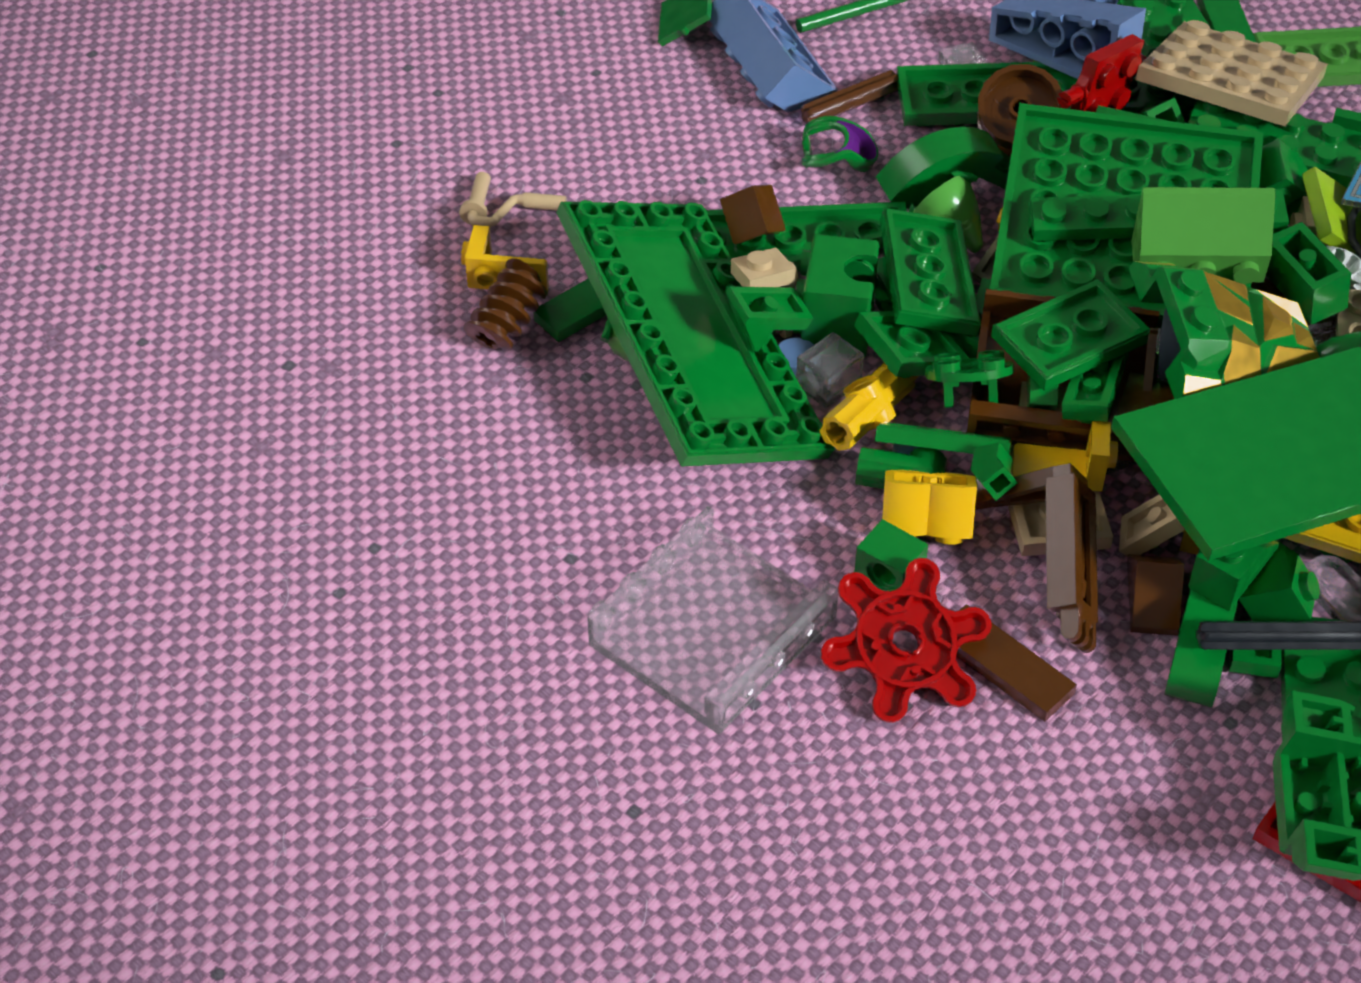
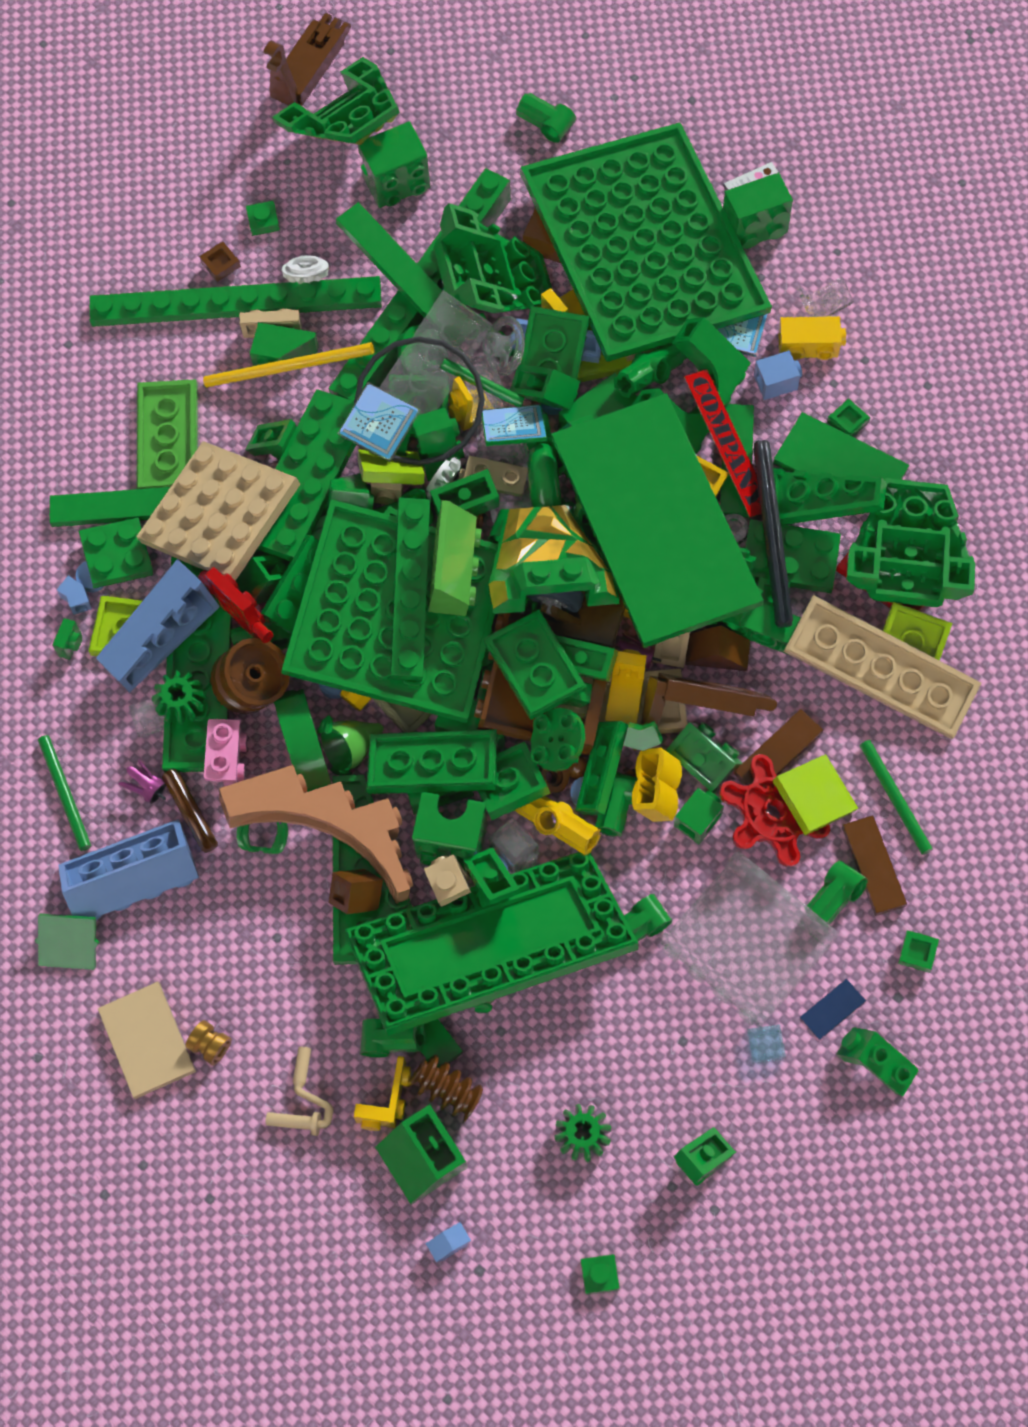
camera: 85 degrees left, 20 degrees up
none -> tan tile [97,981,196,1099]
none -> flat silver piece [118,759,166,804]
none -> green gear [152,670,207,726]
none -> pearl gold wheel [185,1020,232,1066]
none -> bright pink bracket [204,719,247,787]
none -> nougat arch [219,765,413,903]
none -> green piece [360,1019,427,1058]
none -> green slope [375,1104,468,1205]
none -> medium blue piece [425,1222,471,1262]
none -> reddish brown plate [538,755,588,793]
none -> green gear [555,1104,611,1163]
none -> green plate [580,1254,620,1295]
none -> flat silver piece [619,632,662,670]
none -> green piece [624,894,673,941]
none -> green bracket [665,721,742,793]
none -> green slope [673,1127,736,1186]
none -> clear light blue tile [746,1024,786,1064]
none -> lime tile [772,754,858,835]
none -> tan tile [783,595,981,739]
none -> dark blue sticker [800,978,866,1040]
none -> green piece [804,860,868,928]
none -> green bracket [836,1027,919,1096]
none -> reddish brown tile [842,815,907,916]
none -> green bar [859,740,933,855]
none -> lime tile [882,602,953,661]
none -> green plate [898,930,939,973]

